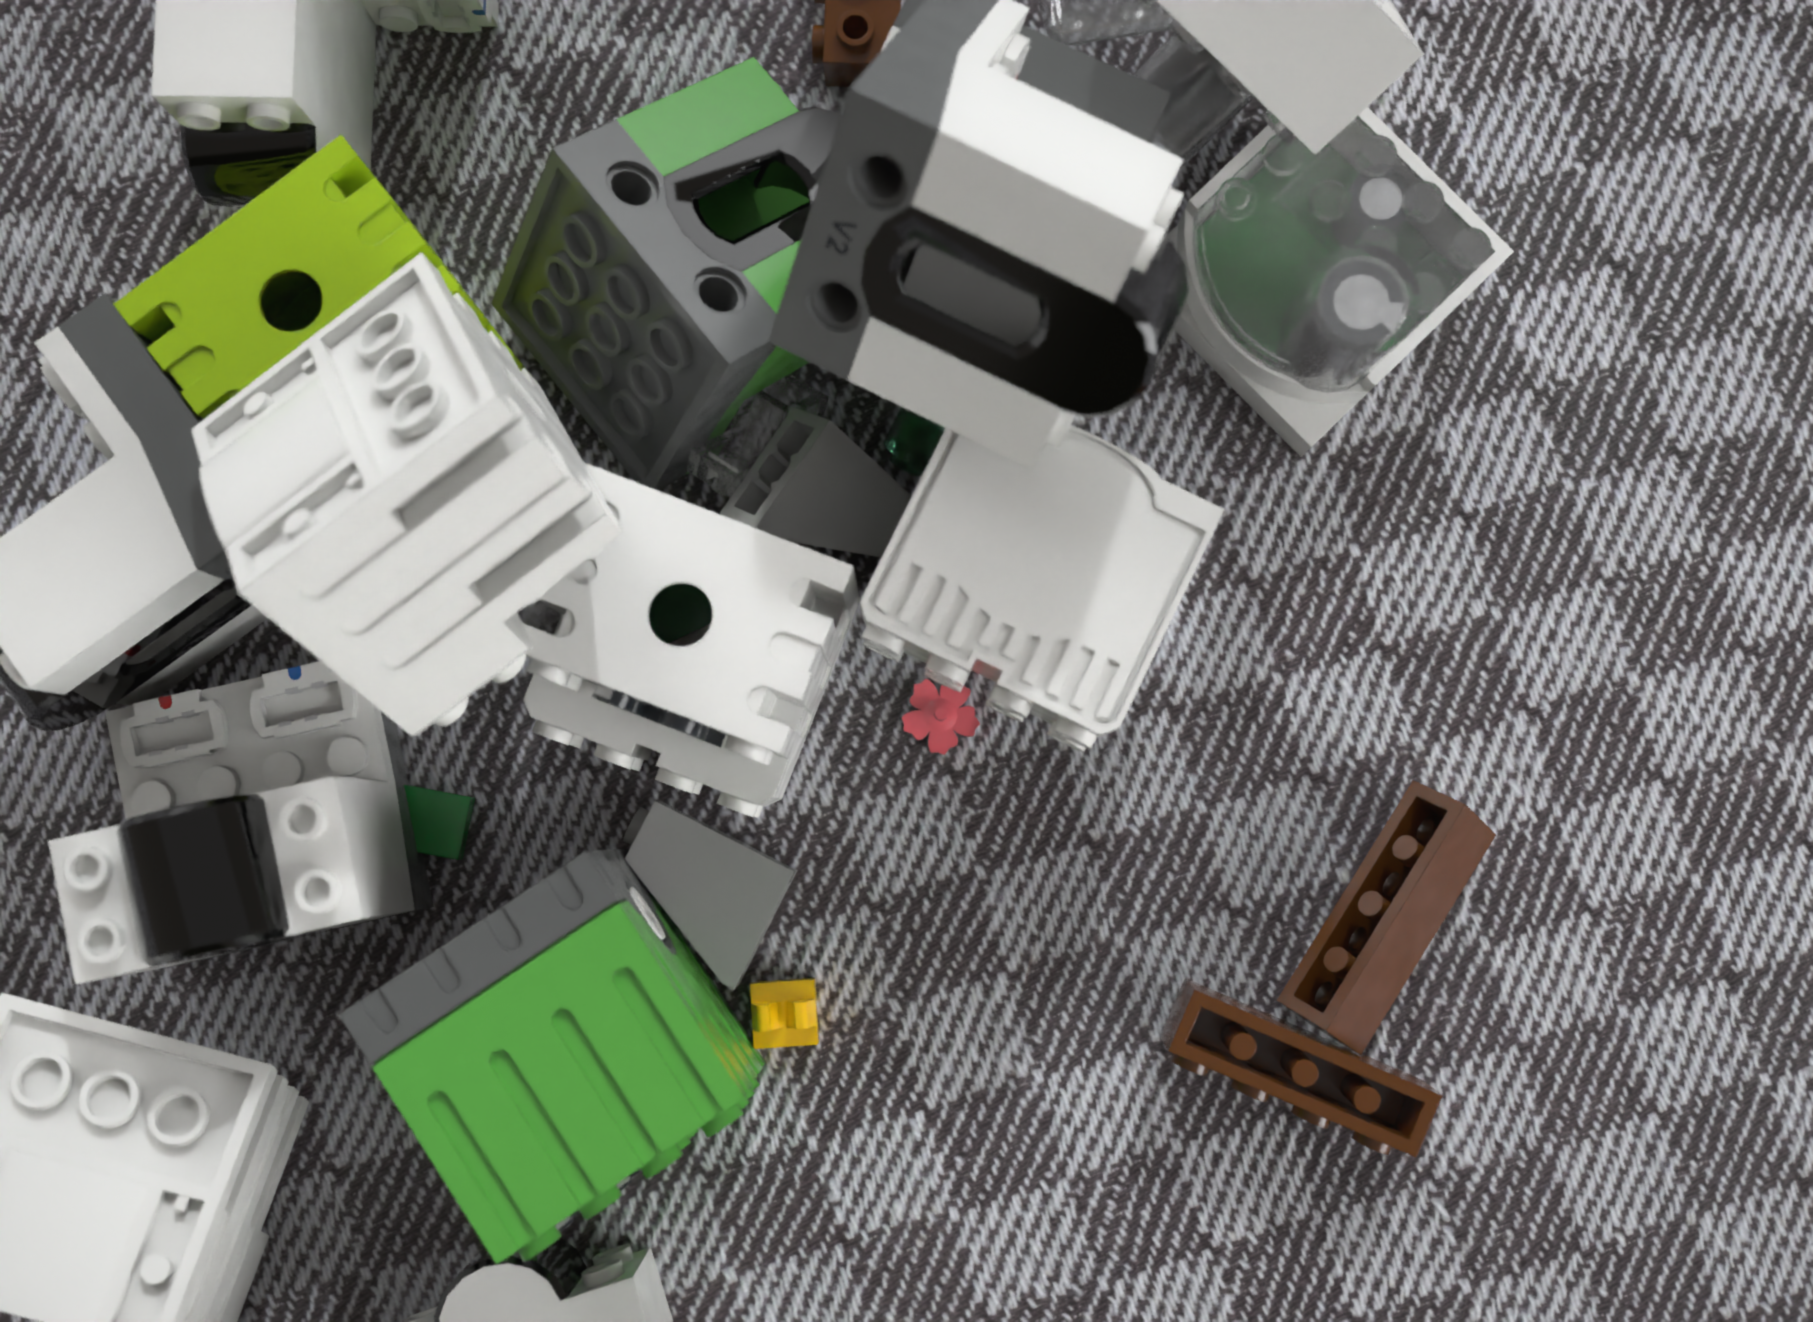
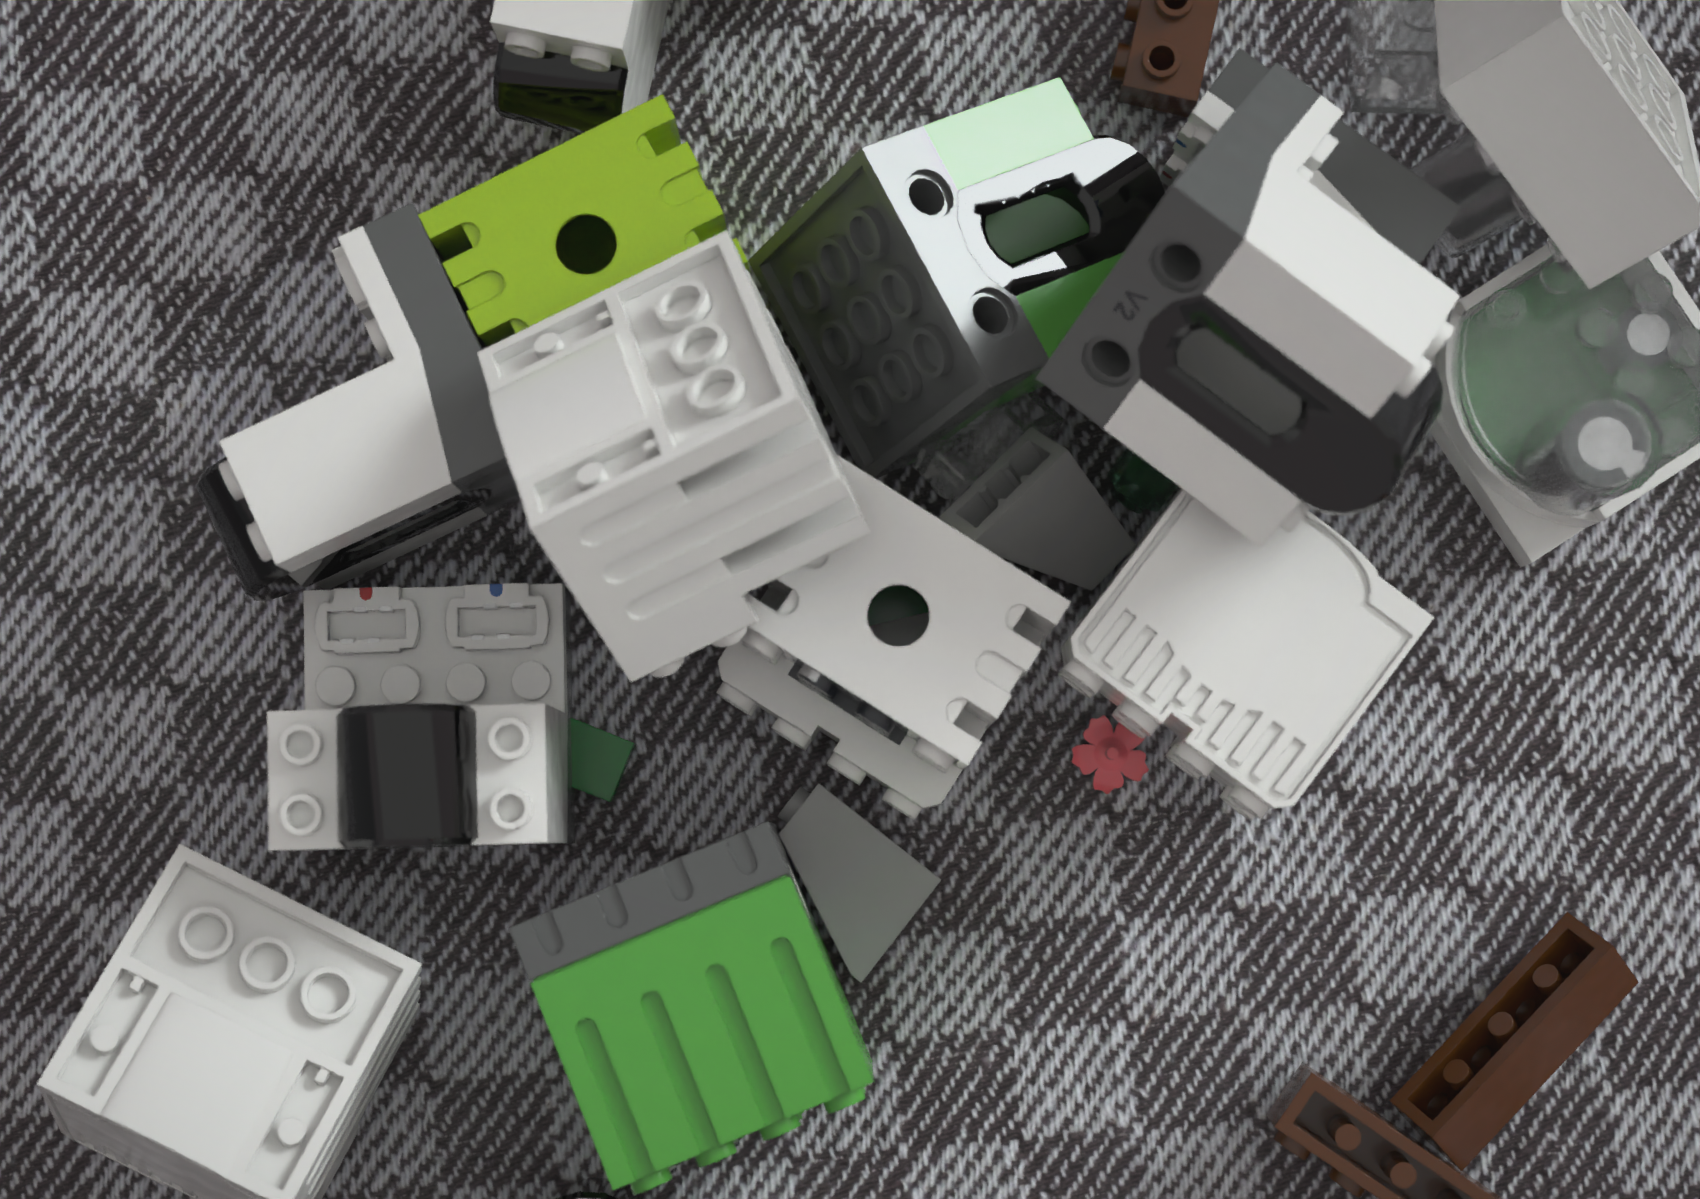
camera: 15 degrees right, 0 degrees up
yellow tile [750,978,819,1049] -> none

